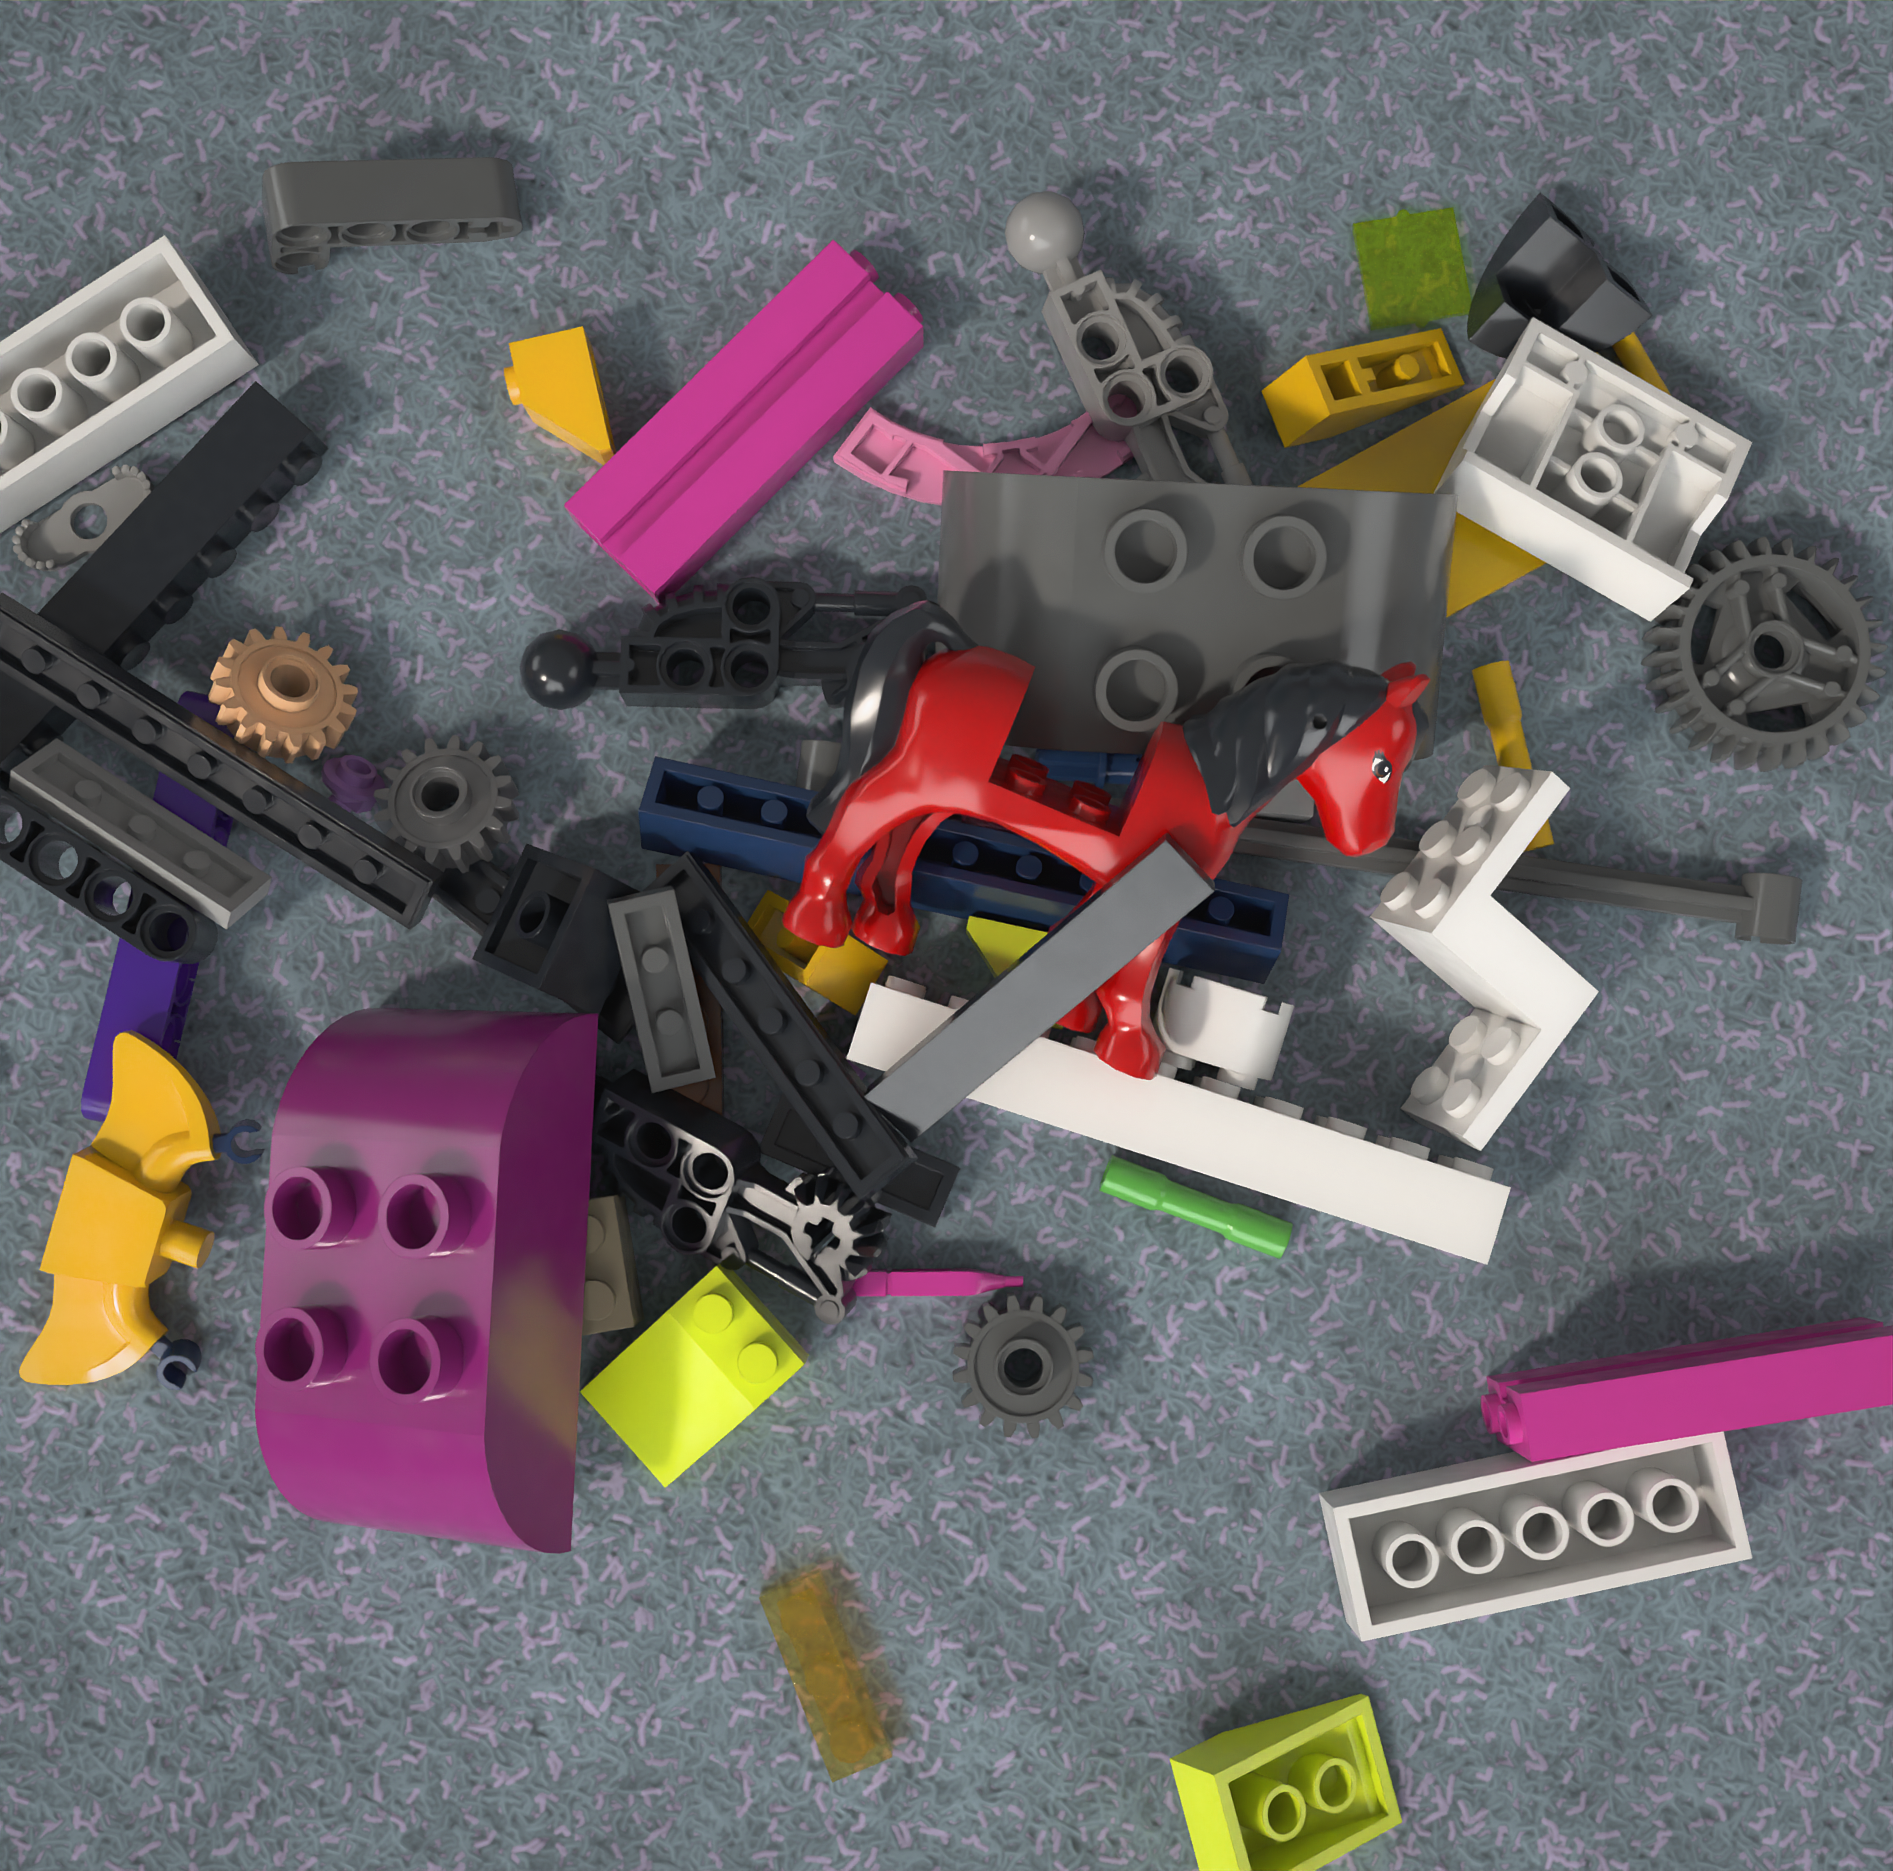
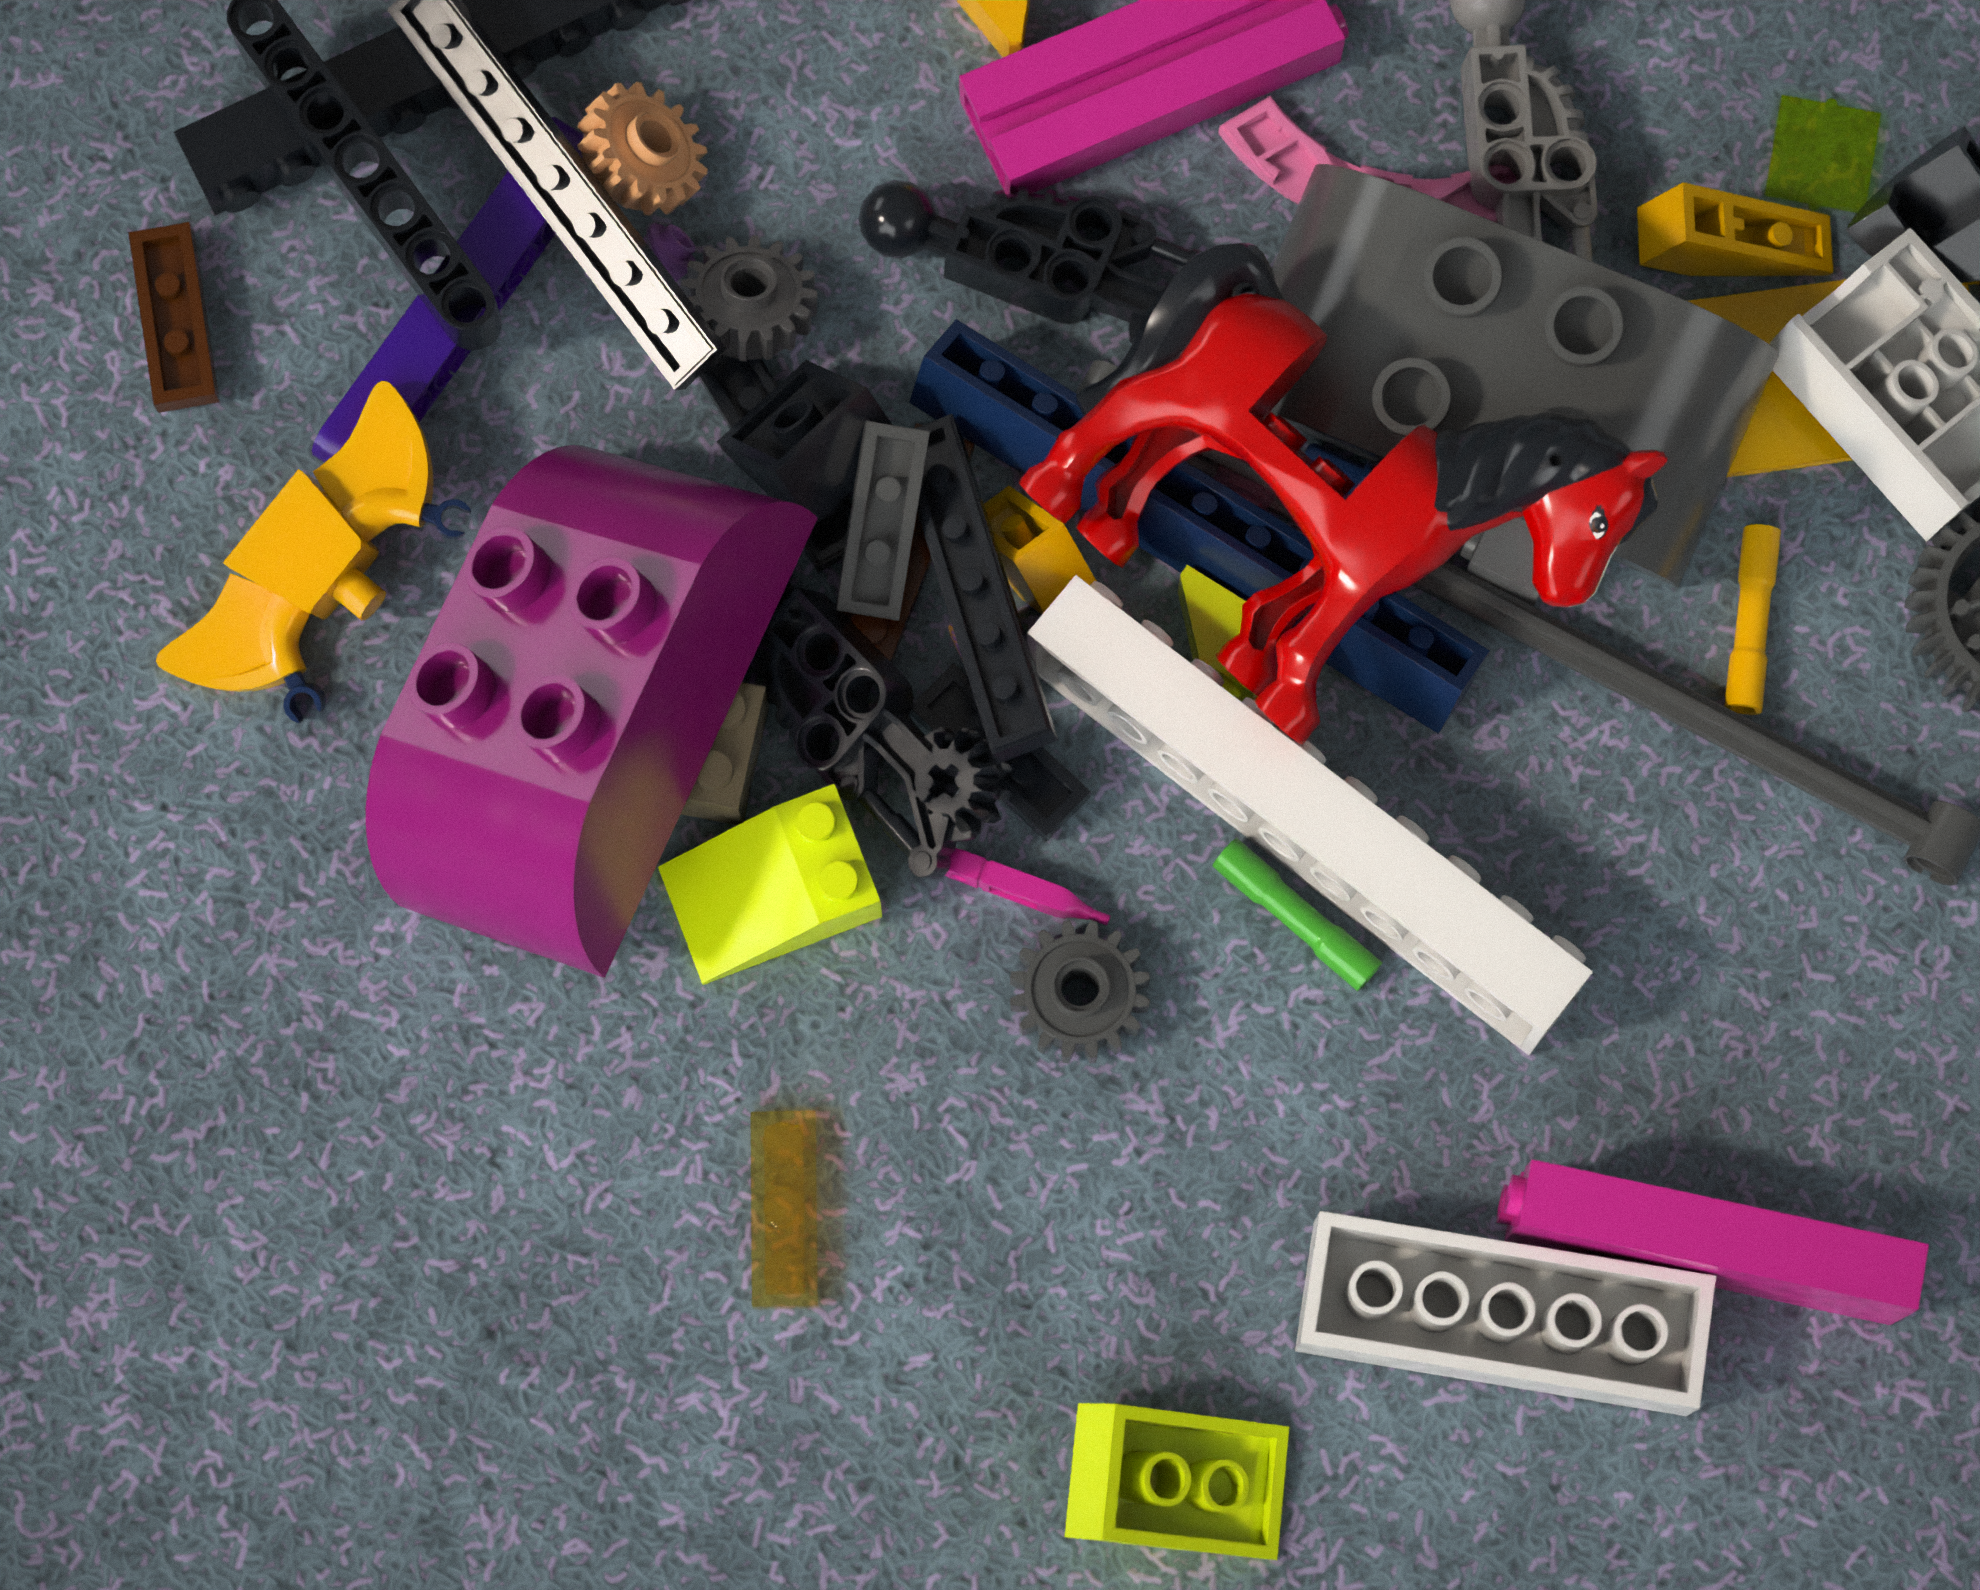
camera: 25 degrees right, 10 degrees down
light grey plate [9,738,272,929] -> none
tile [864,833,1215,1143] -> none
white brick [1152,968,1294,1090] -> none
white bracket [1370,765,1599,1151] -> none

